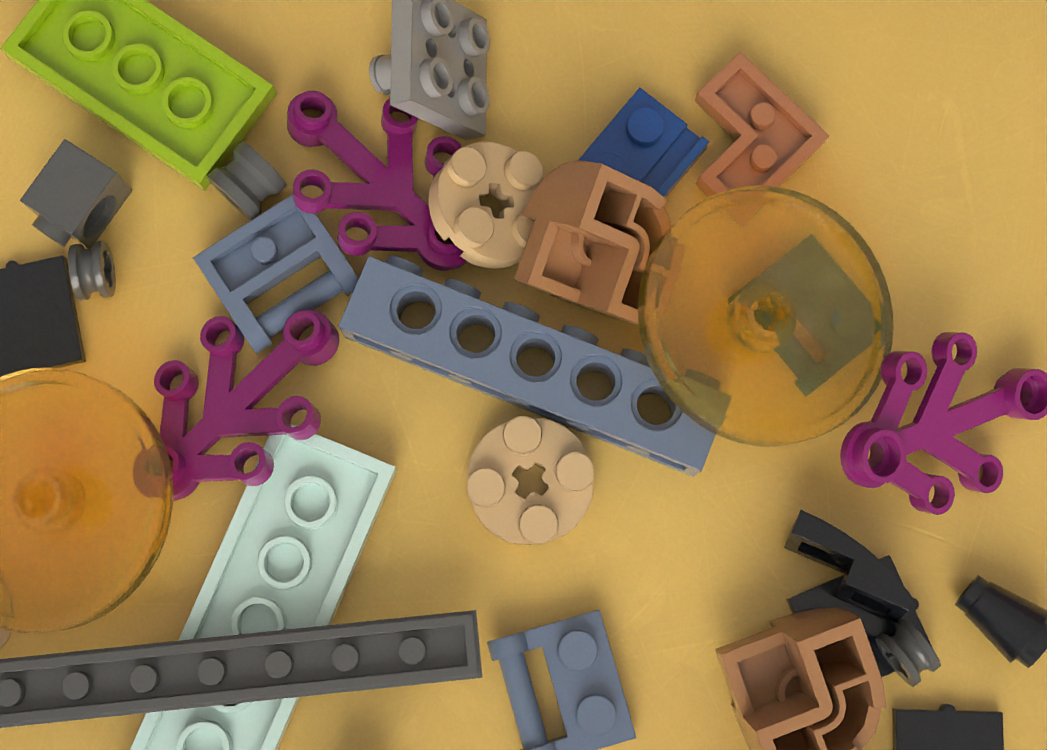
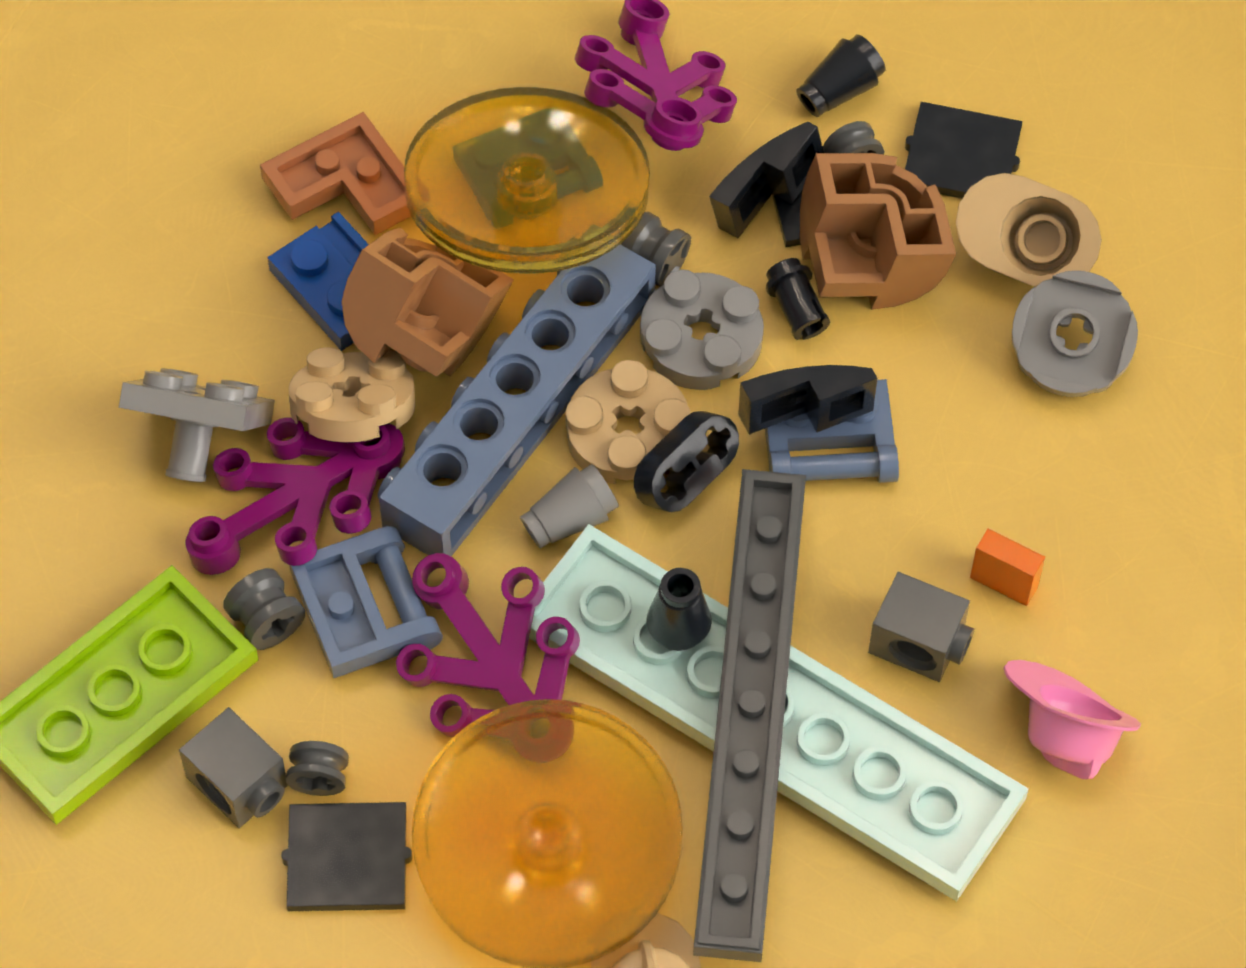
camera: 75 degrees left, 20 degrees down
none -> light grey cone [520,464,619,549]
none -> dark grey wheel [621,211,691,287]
none -> black beam [634,411,739,512]
none -> light grey plate [640,270,764,390]
none -> black cone [646,568,712,651]
none -> black slope [738,365,878,435]
none -> black pin [766,258,830,340]

